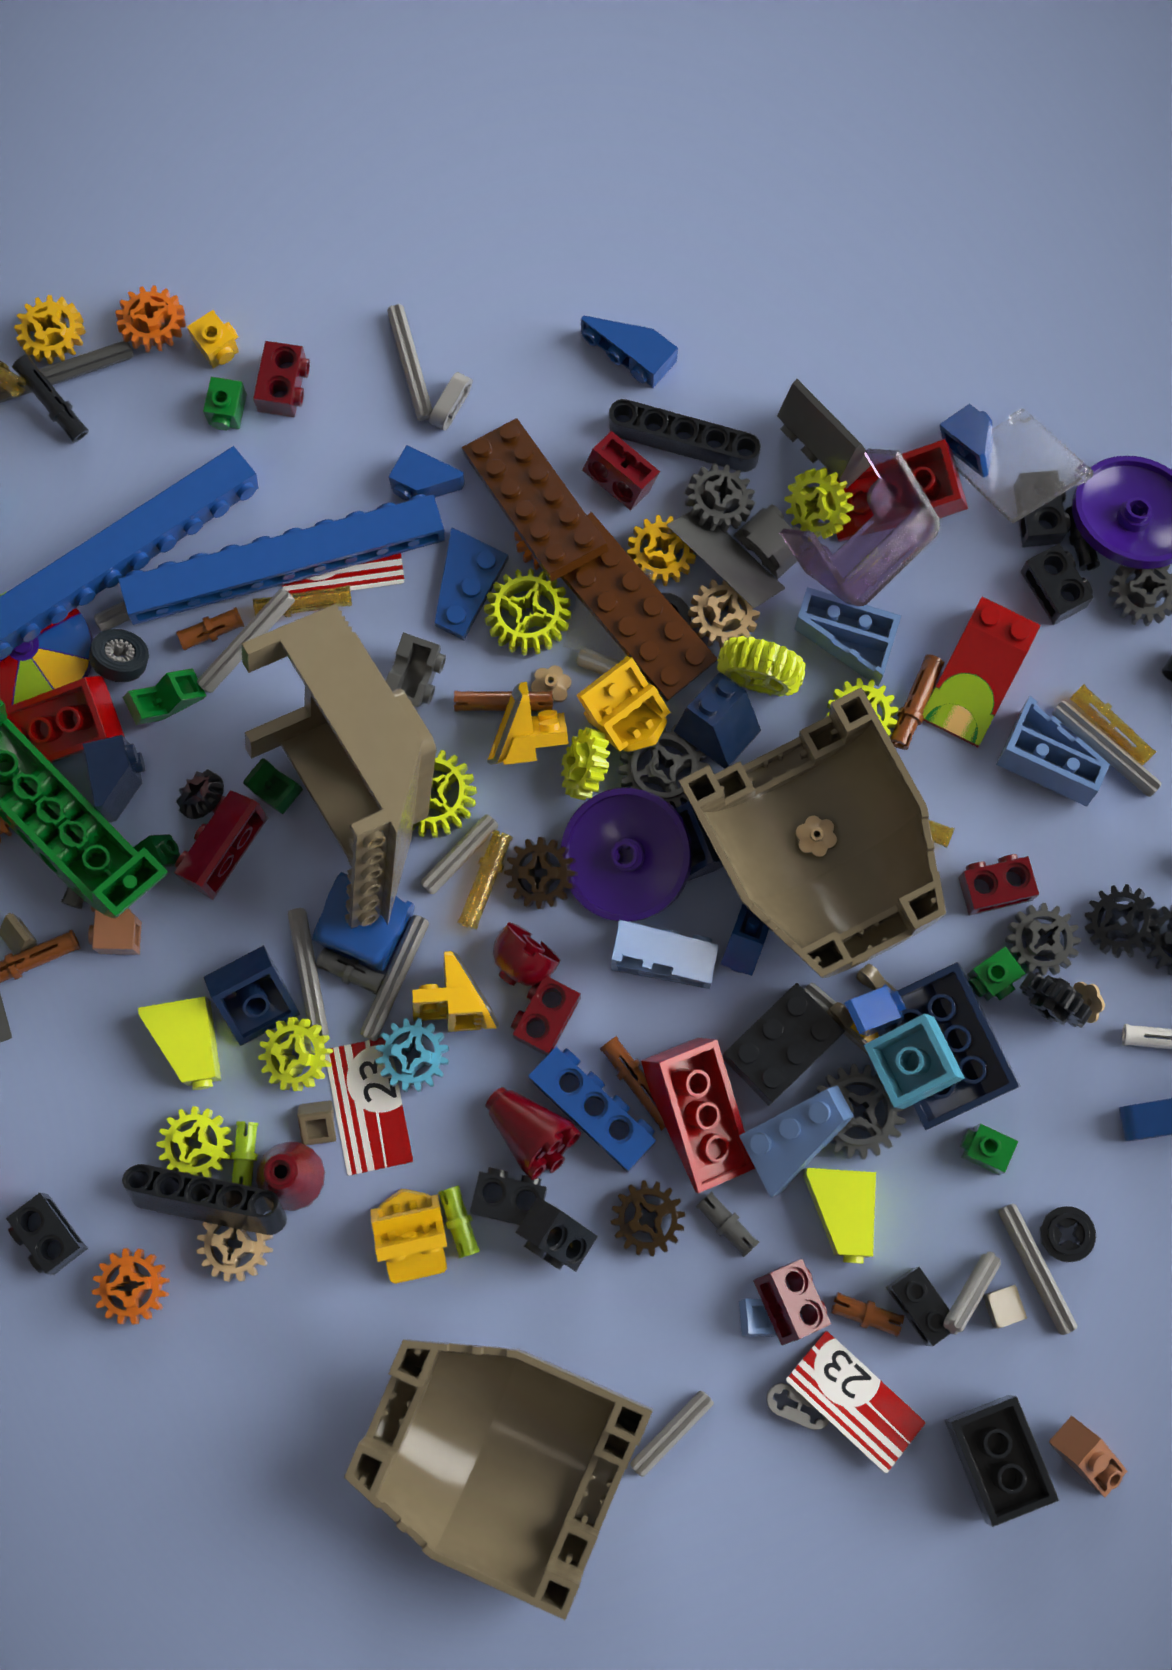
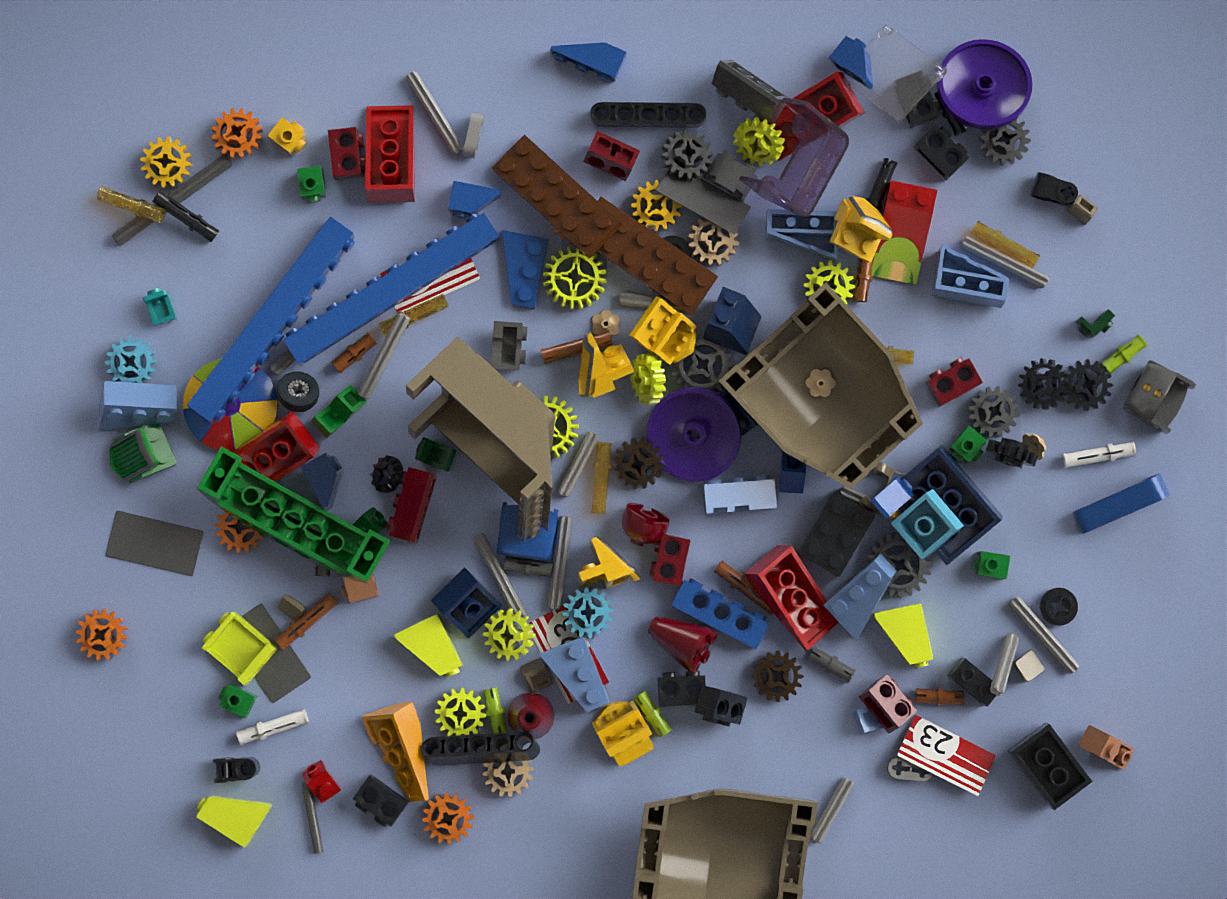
camera: 15 degrees left, 10 degrees up
neon yellow gear [717,636,806,697] -> none
none -> light orange wedge [361,702,429,802]
none -> red slope [365,105,415,203]
none -> medium blue wedge [539,637,611,713]
none -> yellow piece [829,196,893,263]
none -> black pin [865,158,898,210]

